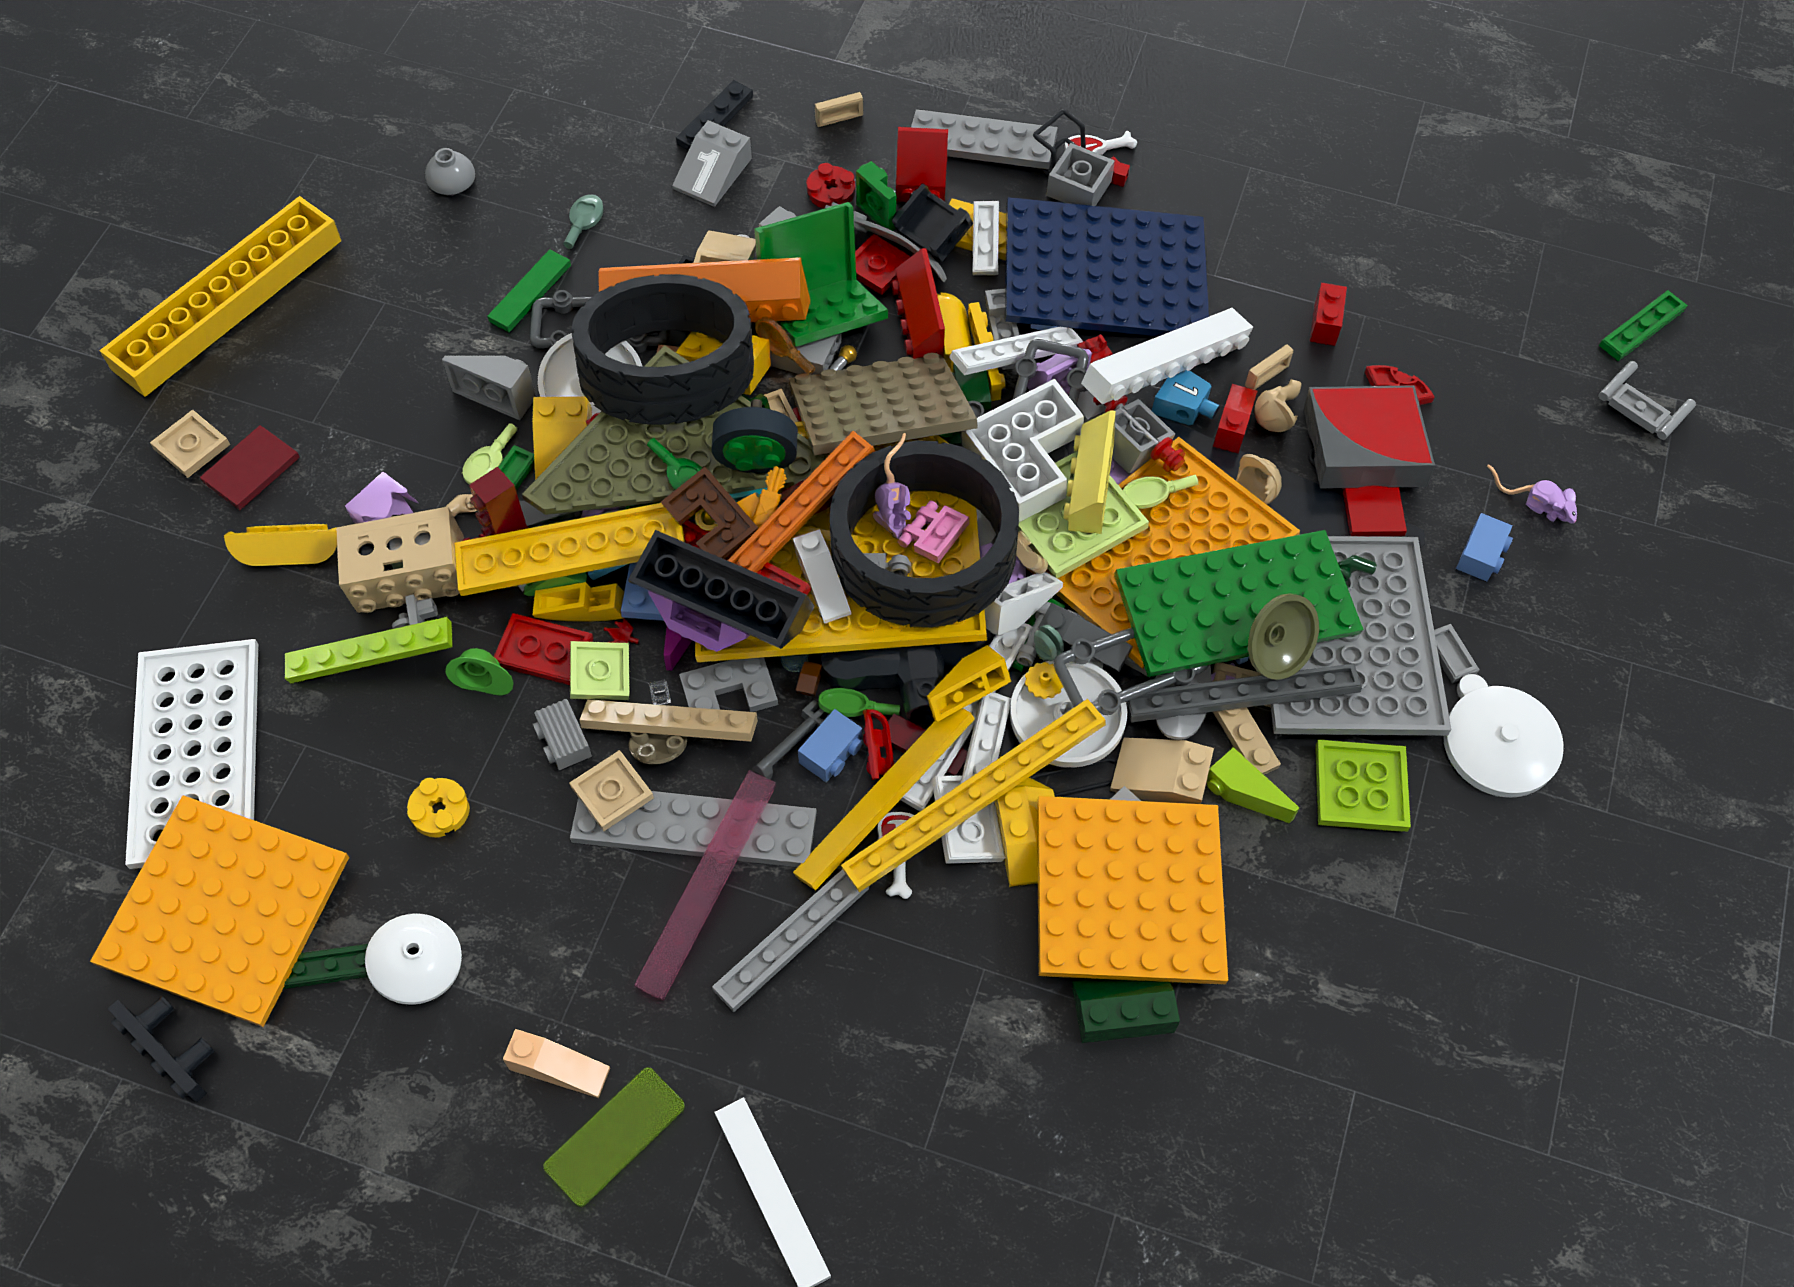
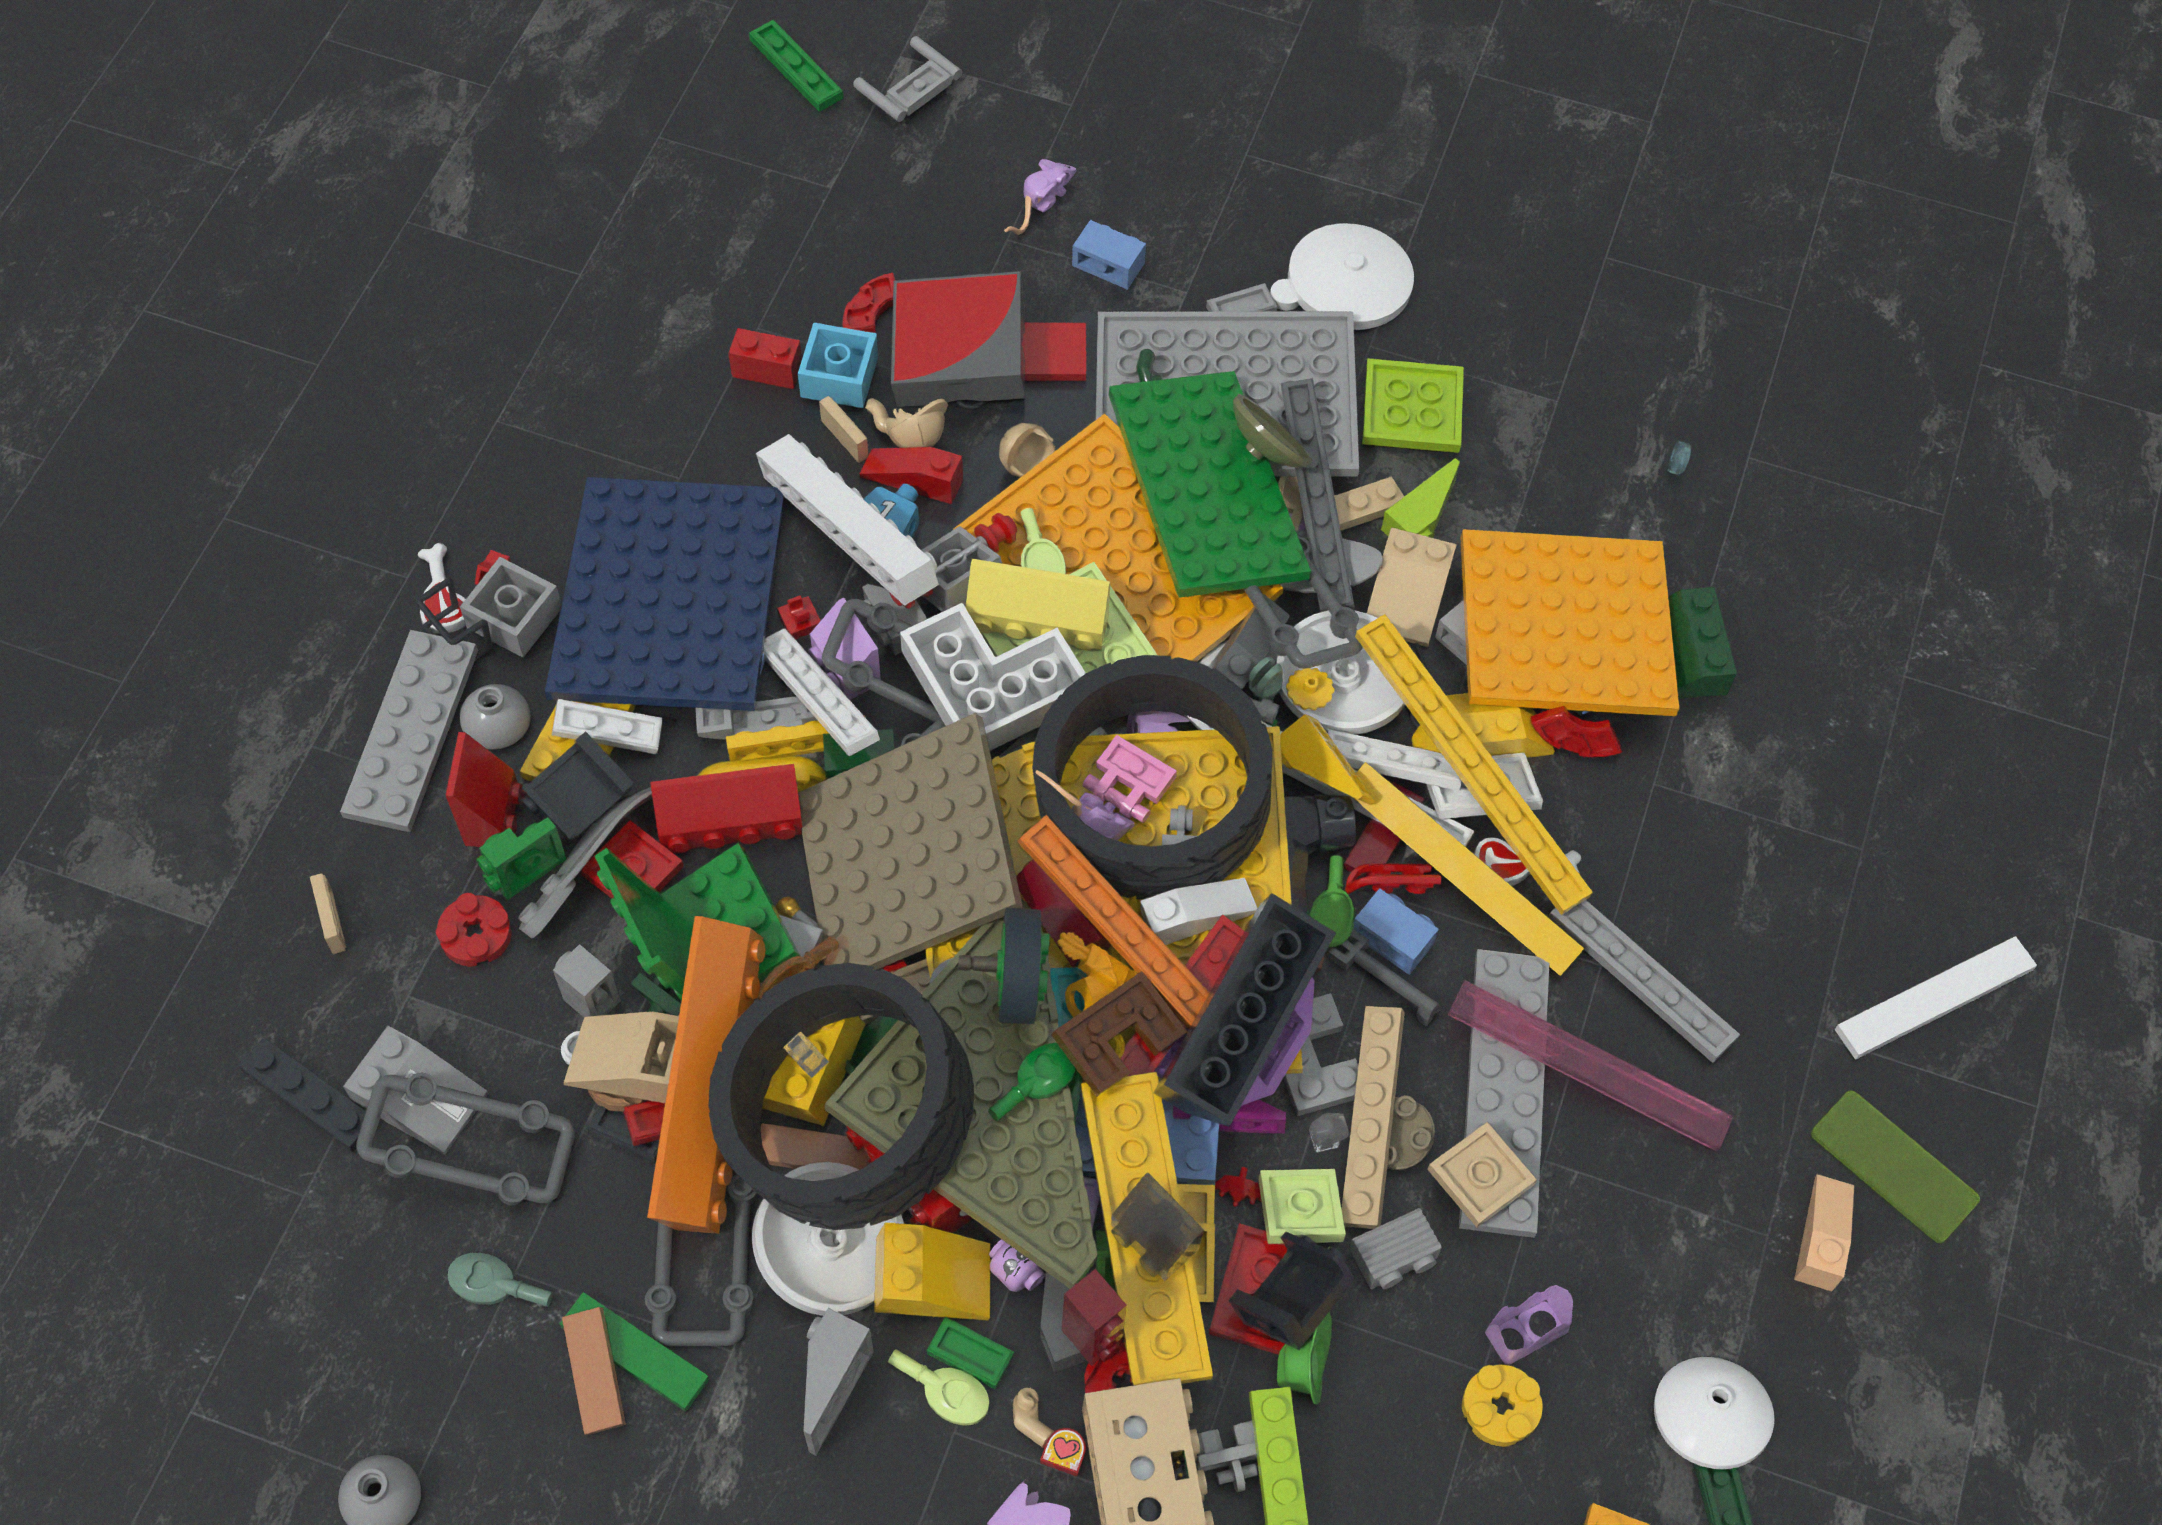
camera: 90 degrees left, 0 degrees up
none -> dark grey bar [356,1072,576,1206]
none -> light grey piece [460,684,531,749]
none -> nougat tile [562,1307,626,1435]
none -> clear piece [783,1031,829,1078]
none -> medium azure slope [798,323,878,408]
none -> clear smoke slope [1111,1173,1204,1281]
none -> black panel [1228,1231,1355,1350]
none -> lavender piece [1485,1285,1573,1366]
none -> red tile [1531,706,1622,757]
none -> clear light blue tile [1668,441,1691,475]

